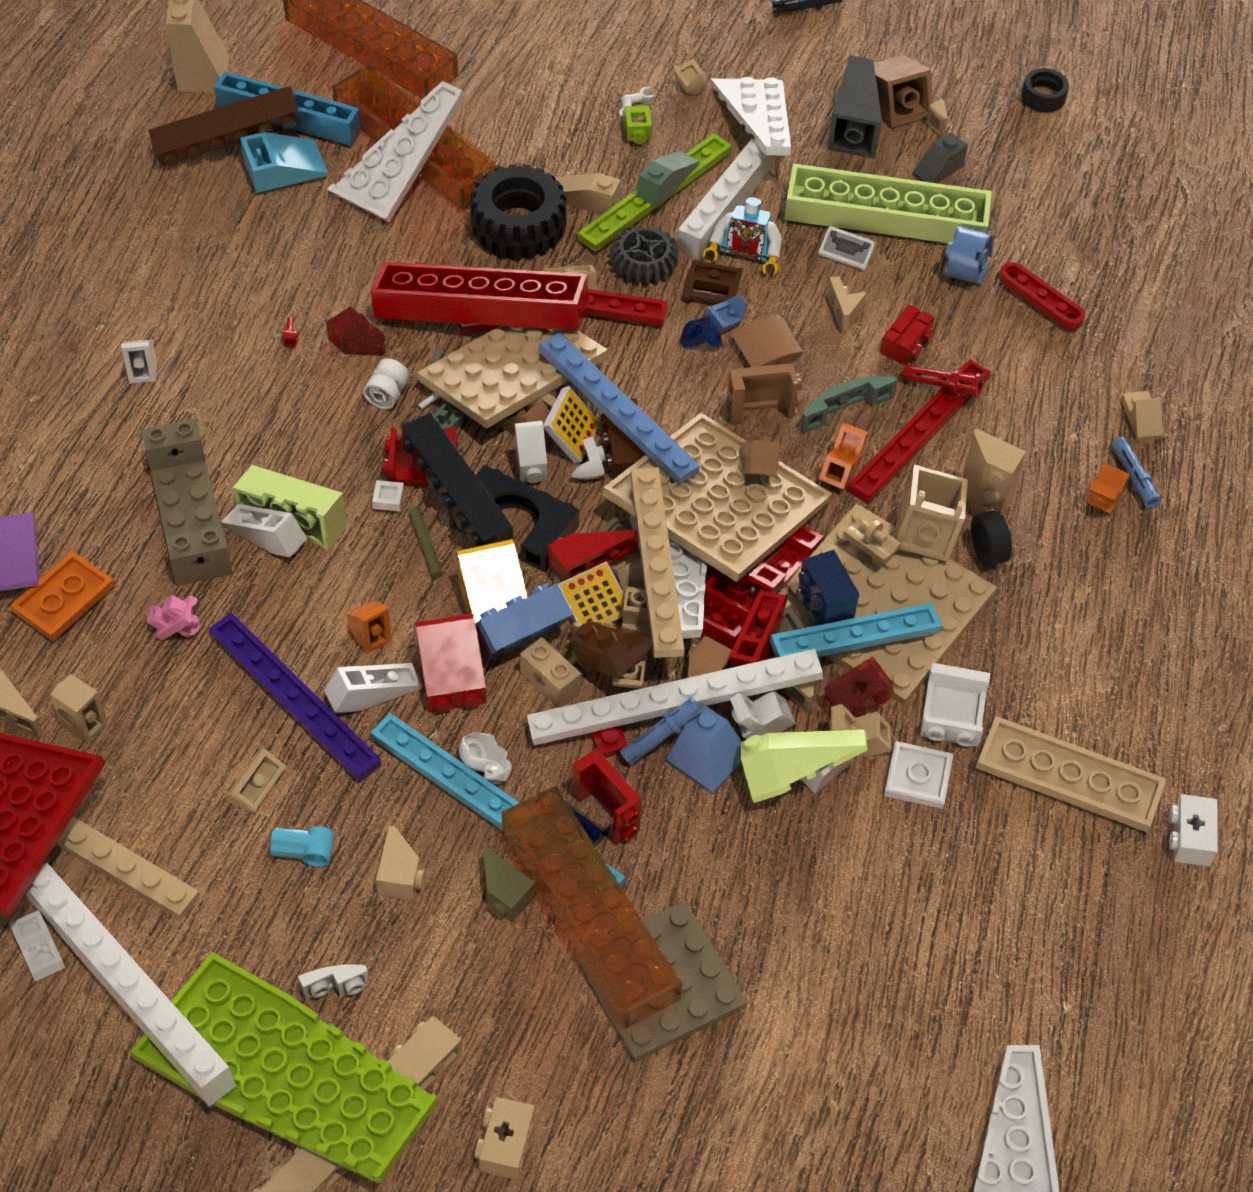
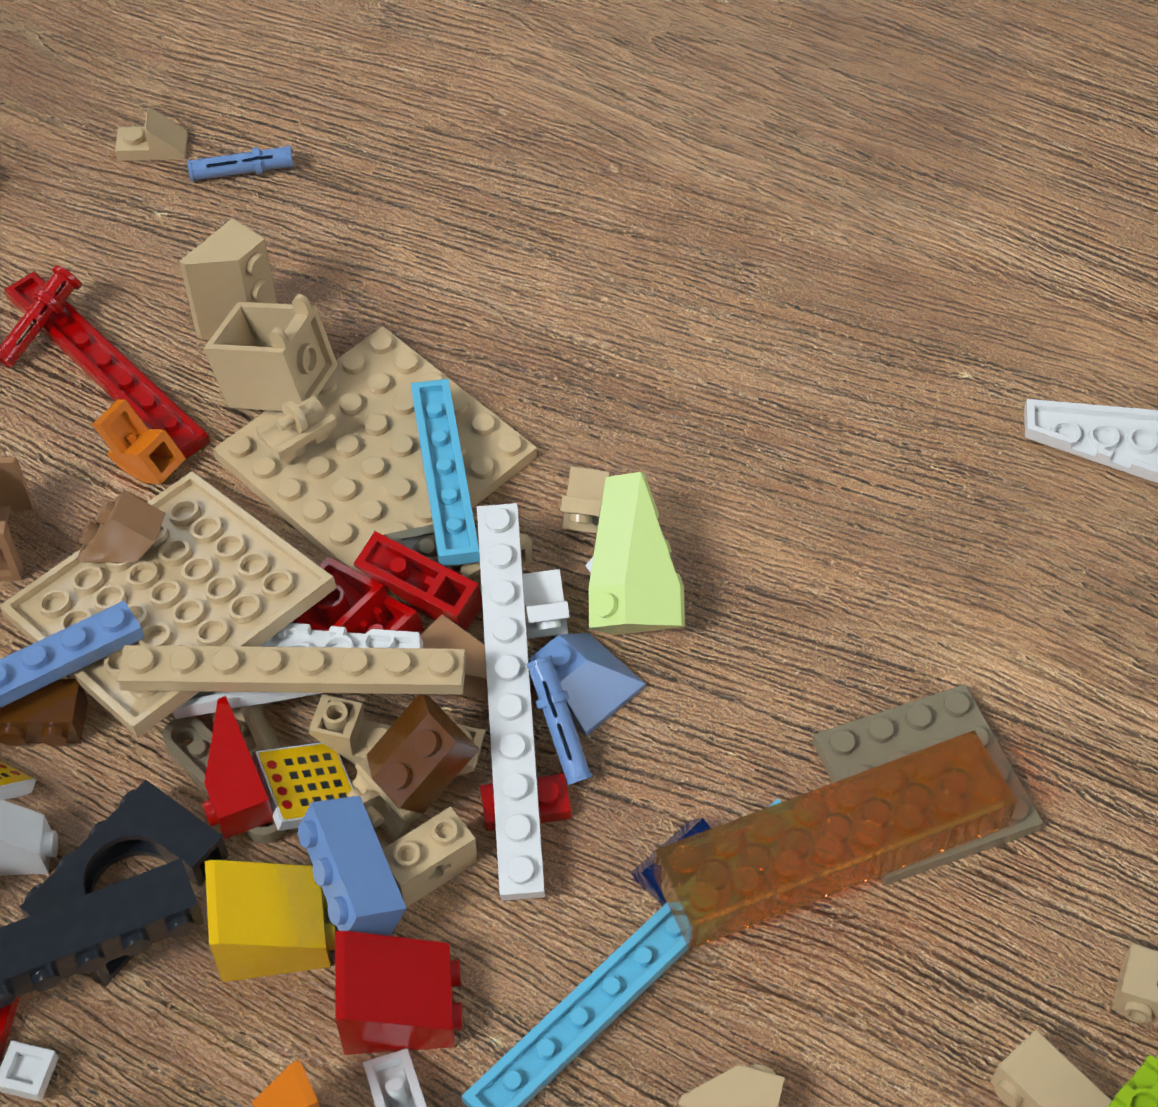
camera: 80 degrees left, 0 degrees up
olive bar [409,507,443,579] -> none
white hair [459,732,512,785] -> none
olive slope [483,848,536,923] -> none
white plate [571,437,606,480] -> none
red panel [572,748,642,845] -> none
red slope [748,525,824,592] -> none
dark blue brick [796,549,859,626] -> none
sand green slope [800,376,898,434] -> none
clear red brick [824,656,894,718] -> none
white tile [884,741,954,809] -> none
white panel [920,663,990,747] -> none
black tyre [971,510,1012,566] -> none
tan plate [976,716,1166,833] -> none
orange brick [1085,463,1131,514] -> none
white brick [1169,794,1218,867] -> none

